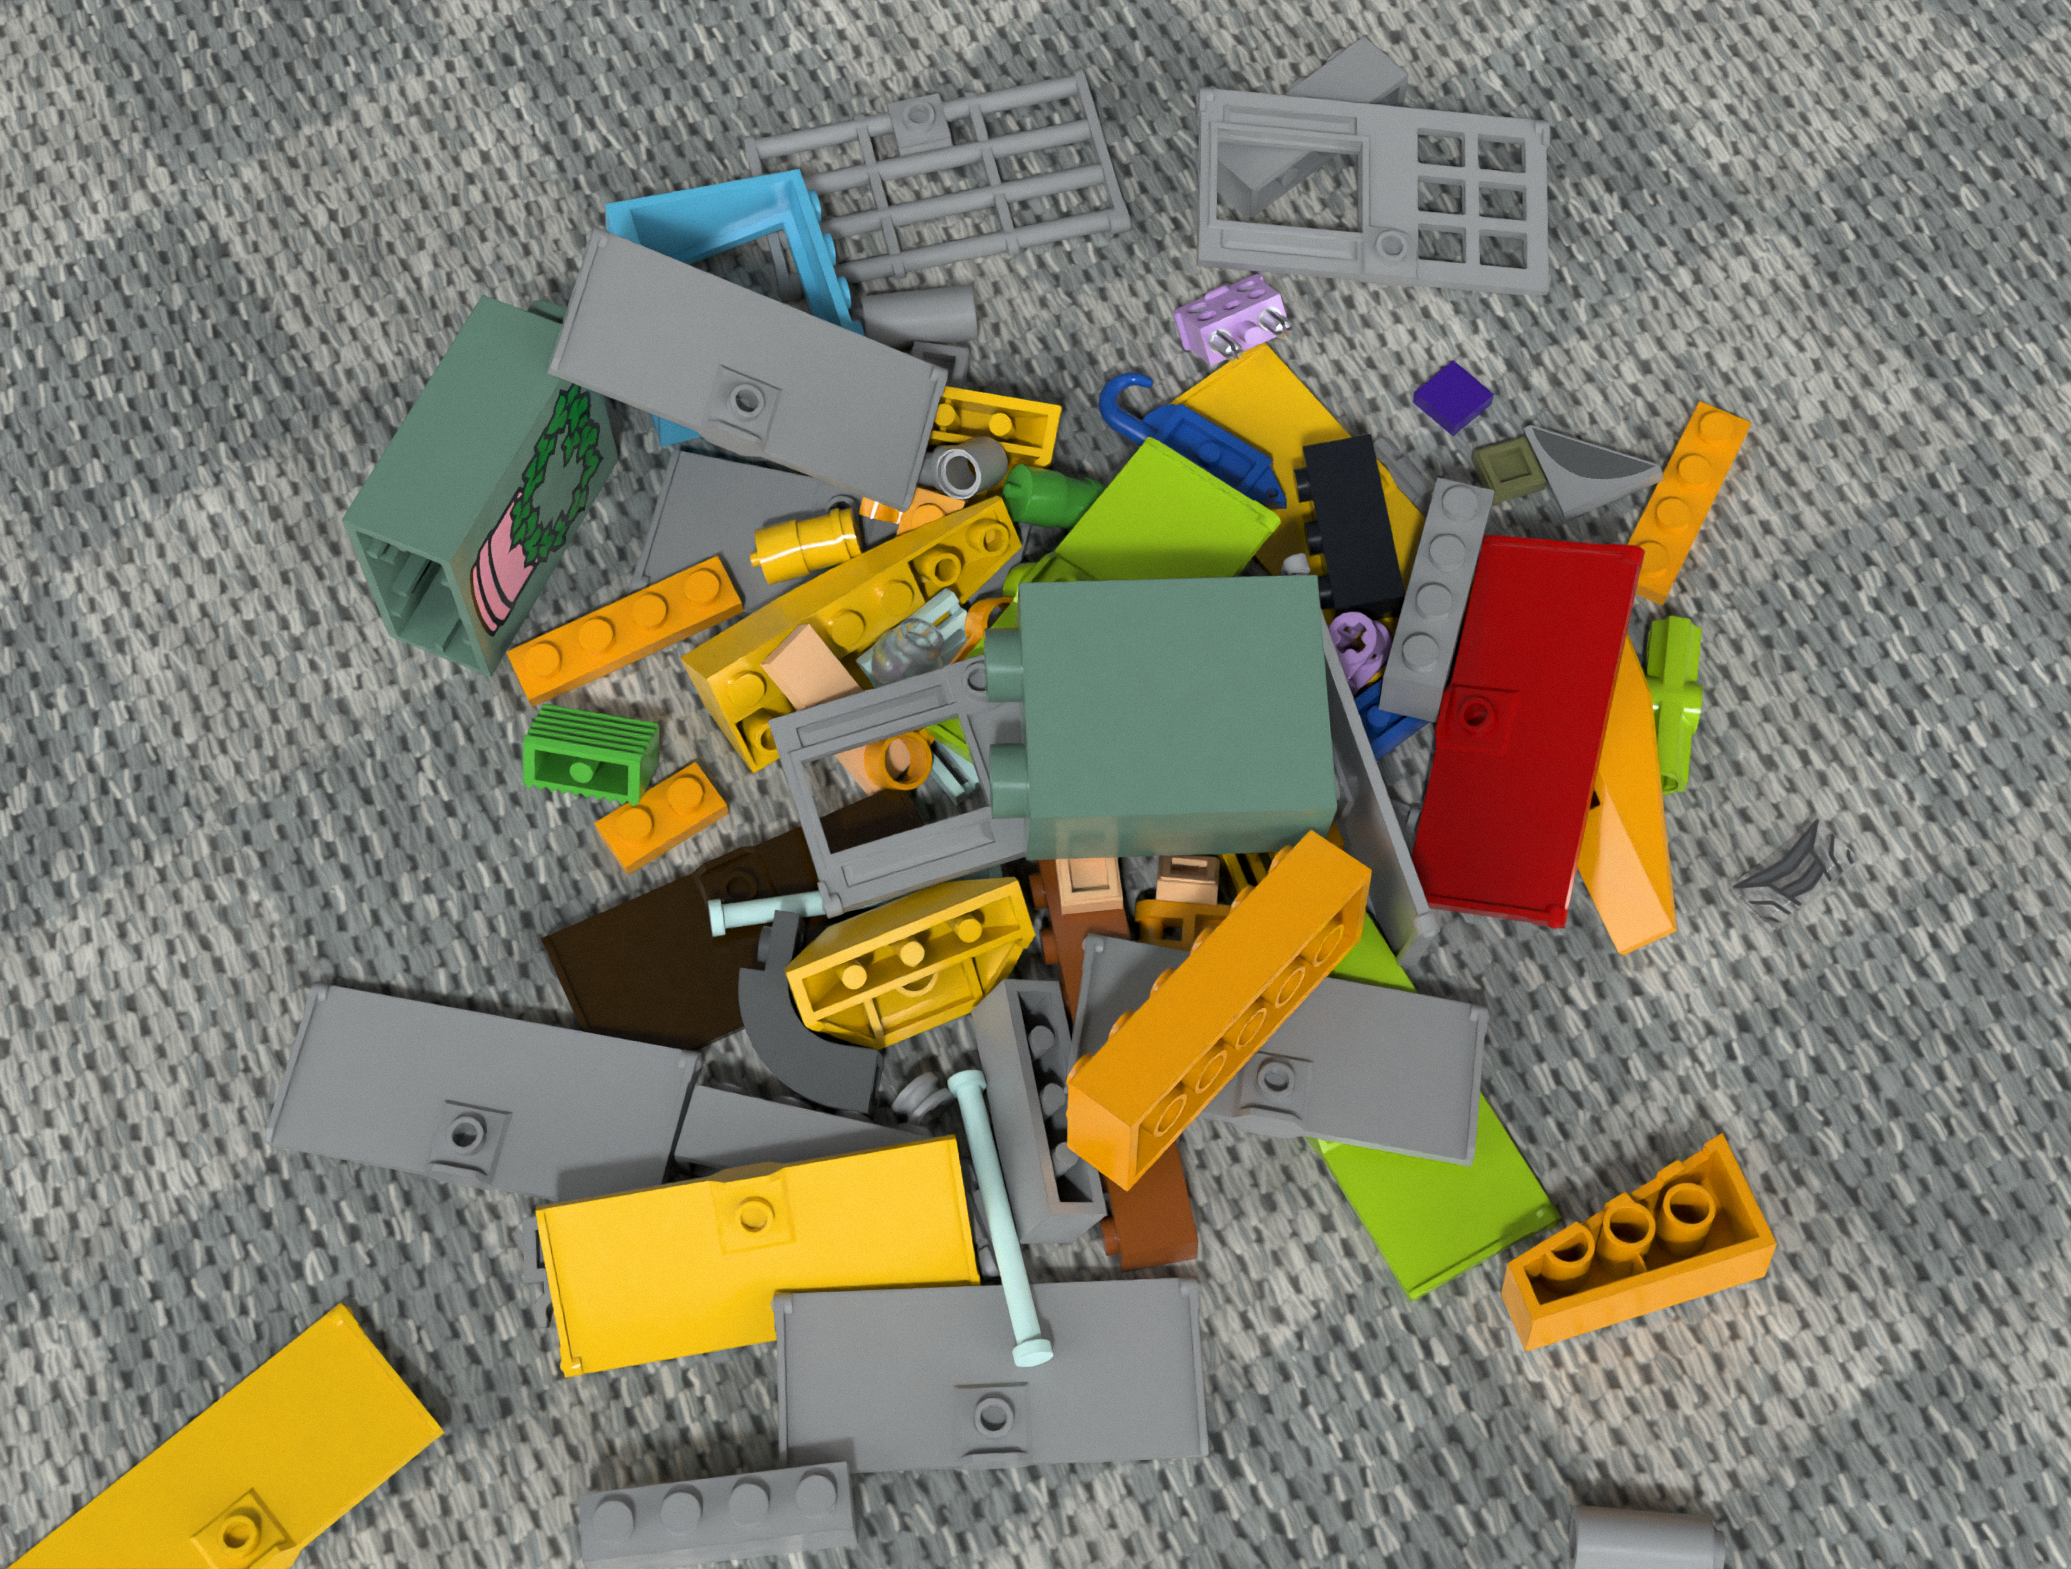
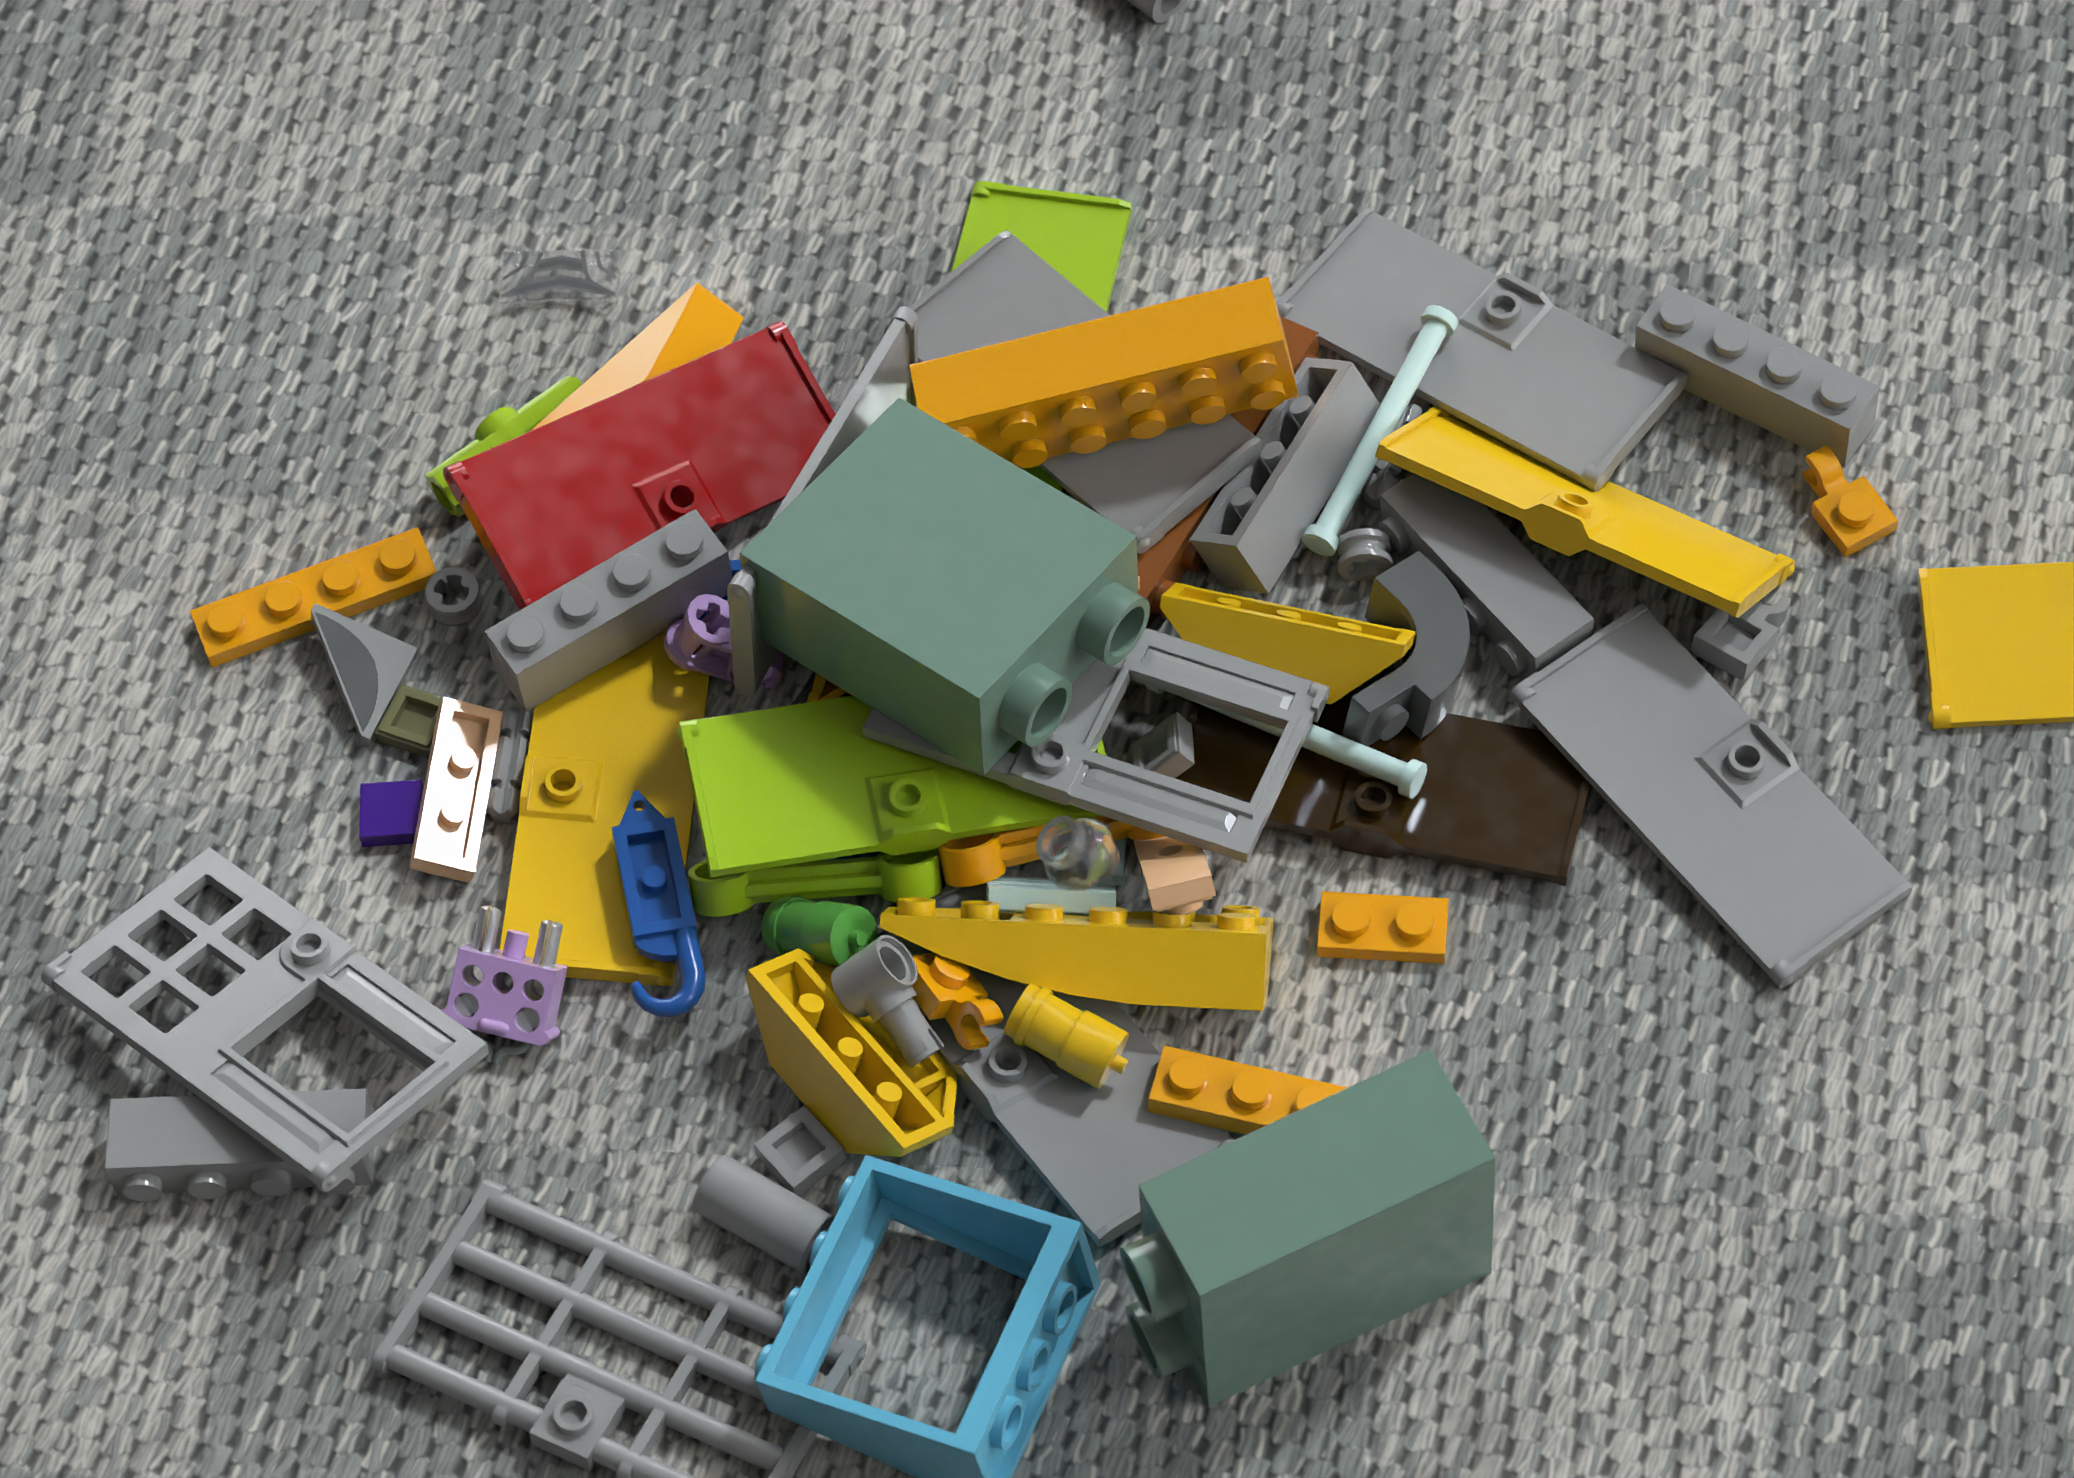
camera: 135 degrees left, 5 degrees down
bright green brick [523,704,660,807] -> none
light grey door [547,226,948,513] -> none
black brick [1293,434,1405,620] -> none
light orange wedge [1501,1133,1777,1352] -> none
none -> plate [409,697,503,883]
none -> light grey tile [1132,712,1195,778]
none -> light orange plate [1802,445,1898,557]

